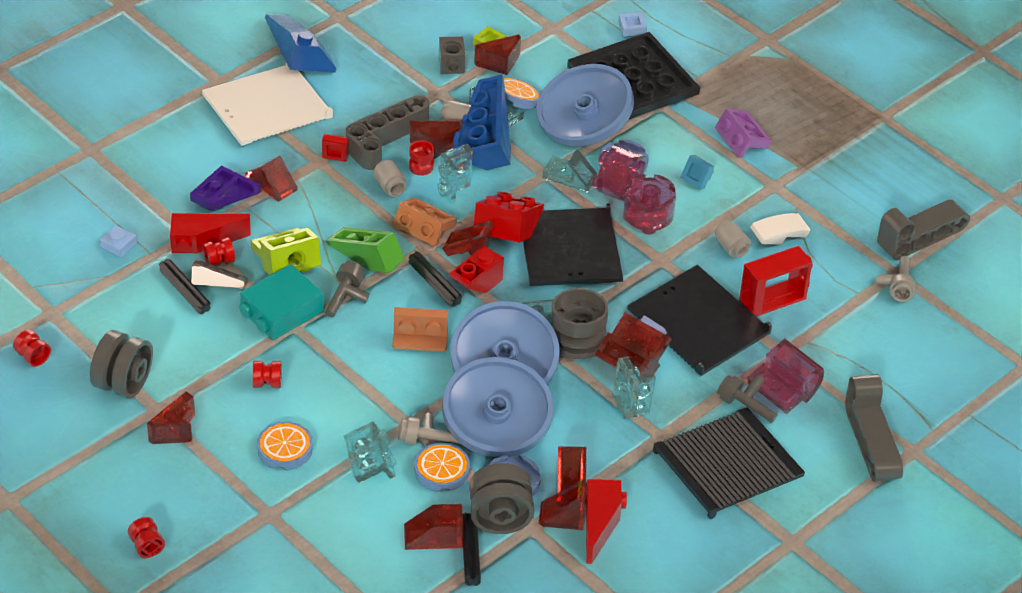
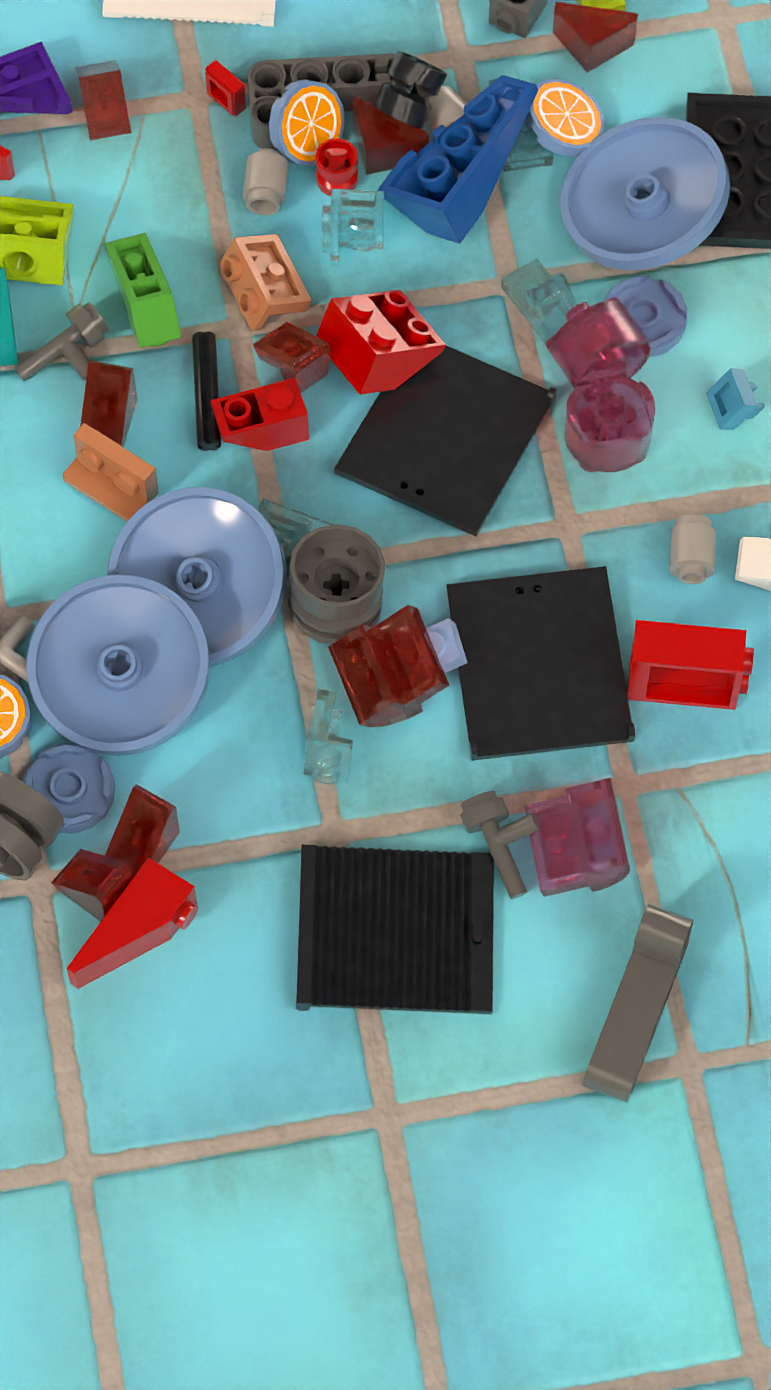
camera: 35 degrees right, 20 degrees up
none -> clear red slope [80,360,137,448]
none -> tile [269,79,345,166]
none -> black wheel [373,50,448,129]

